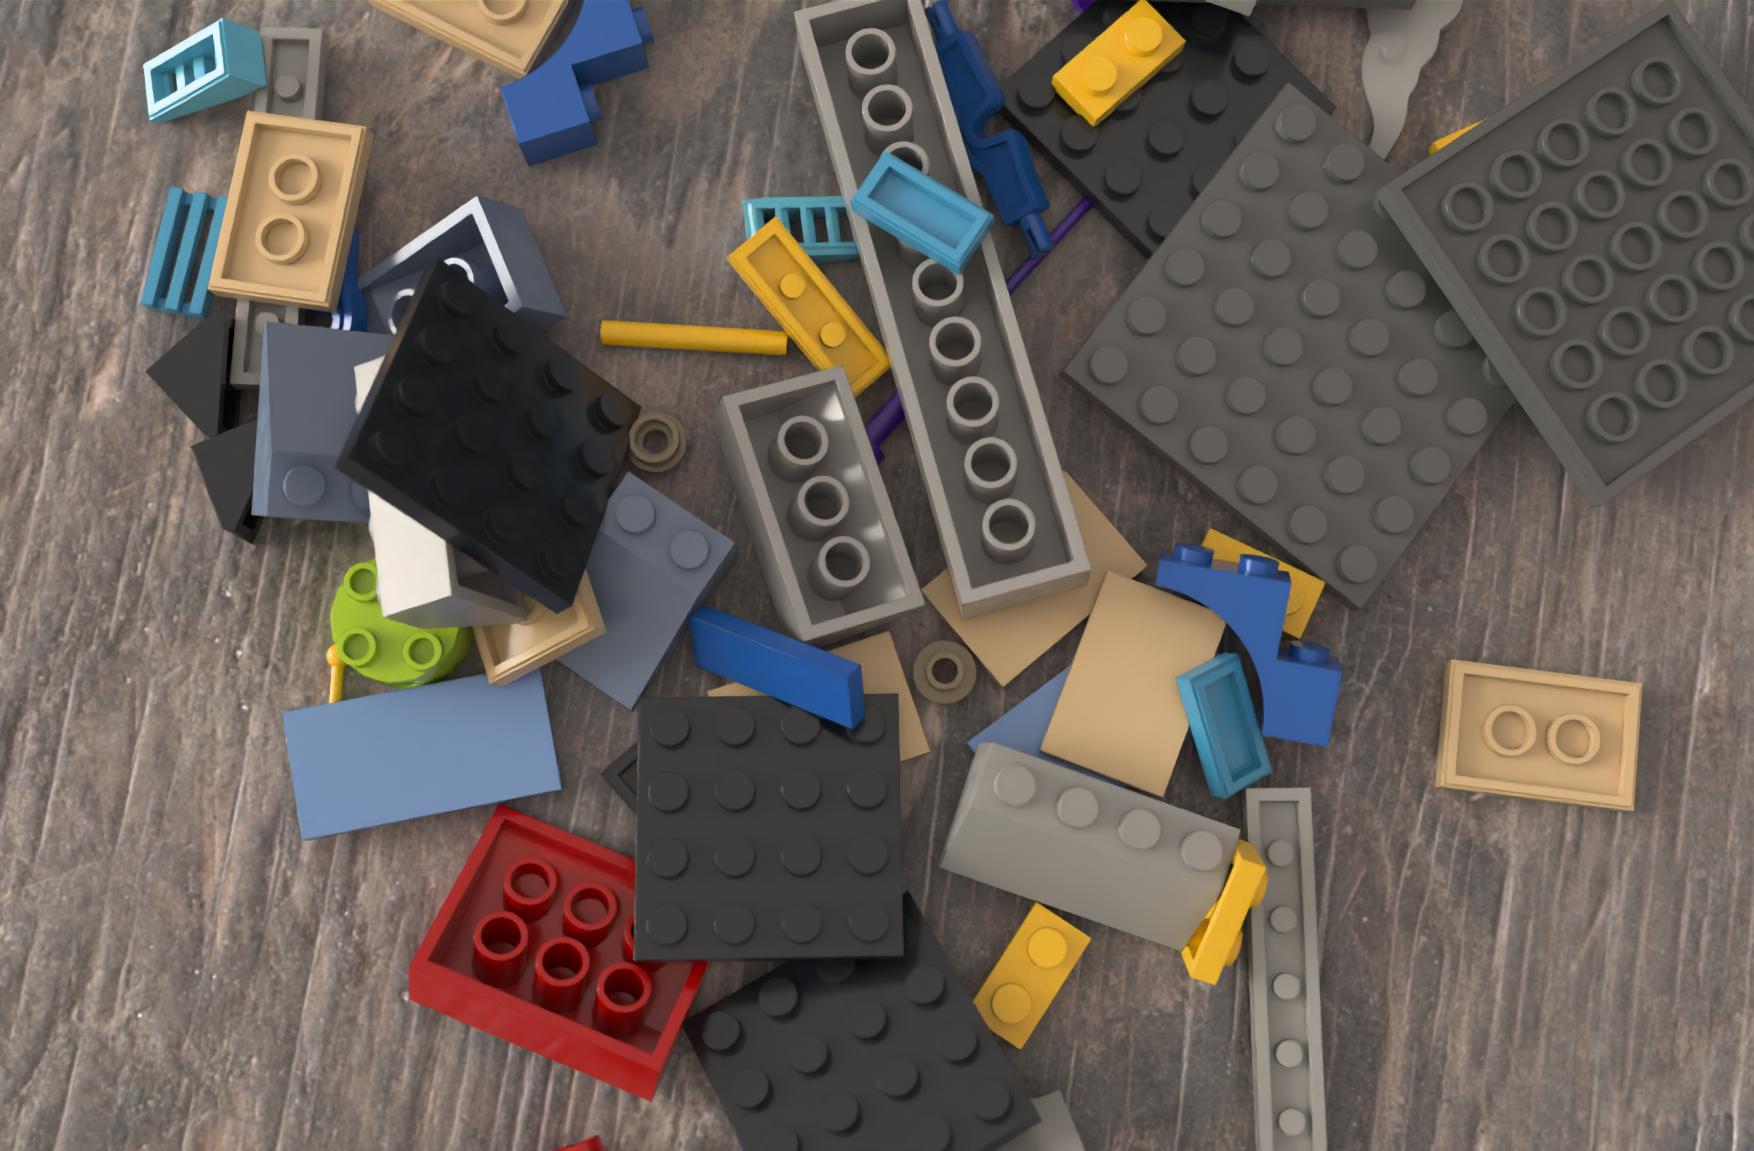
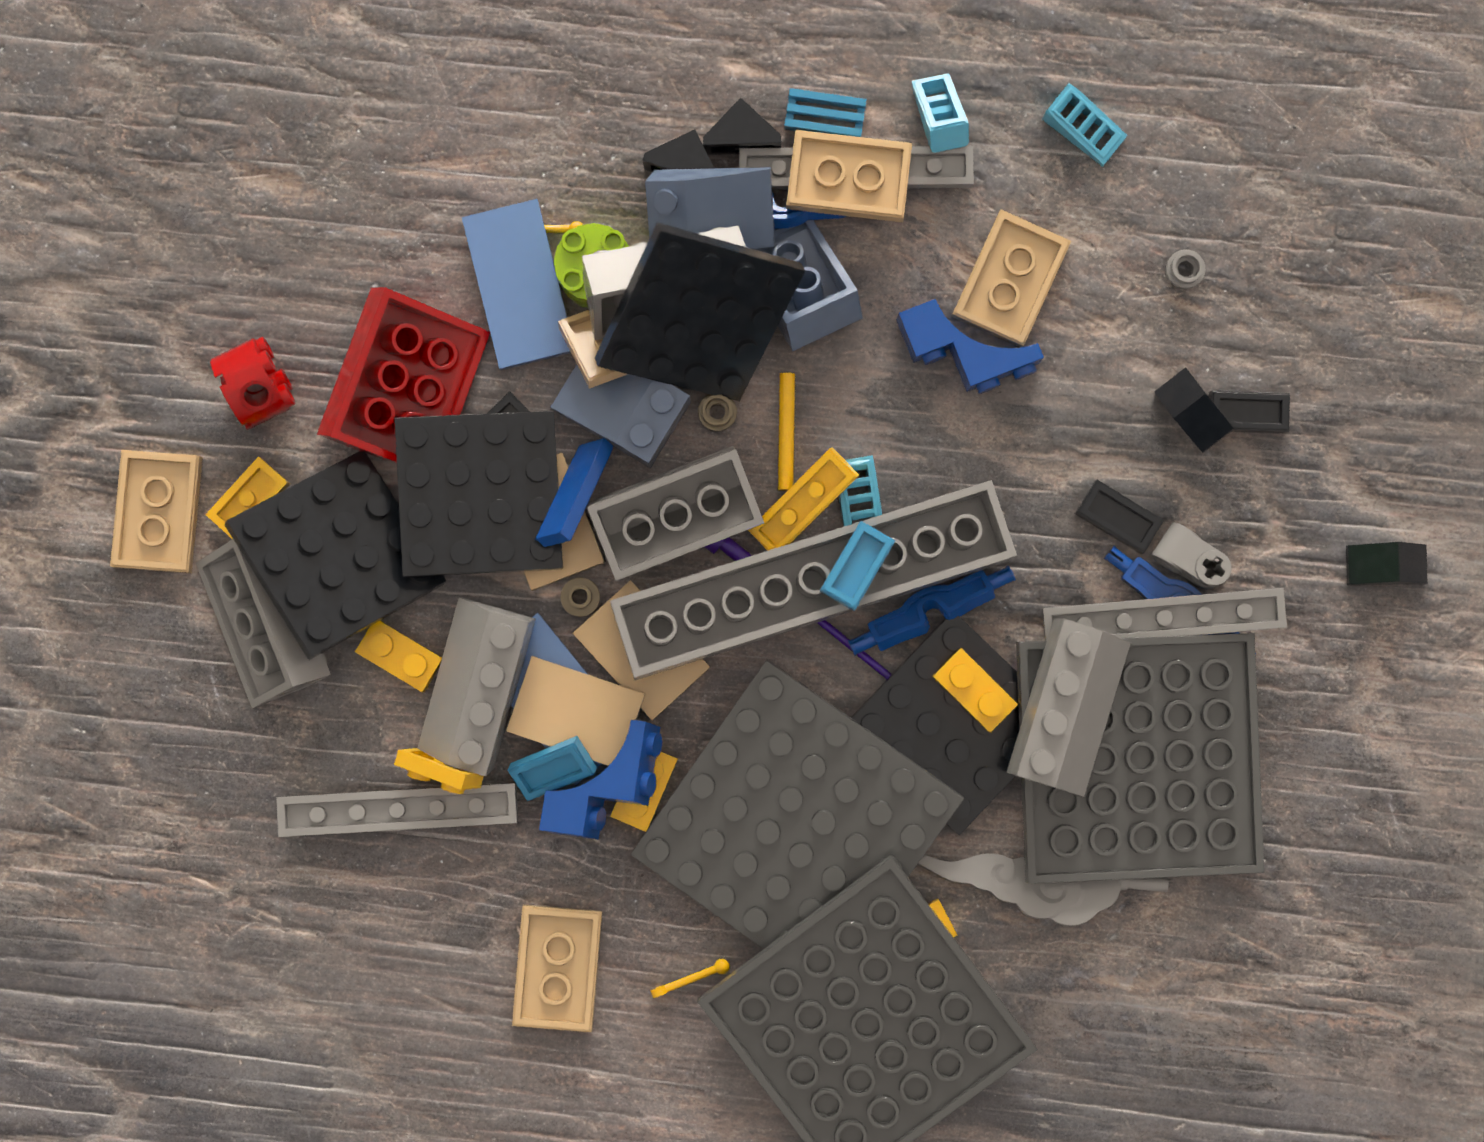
camera: 90 degrees right, 5 degrees up
none -> yellow hinge [650,959,730,998]

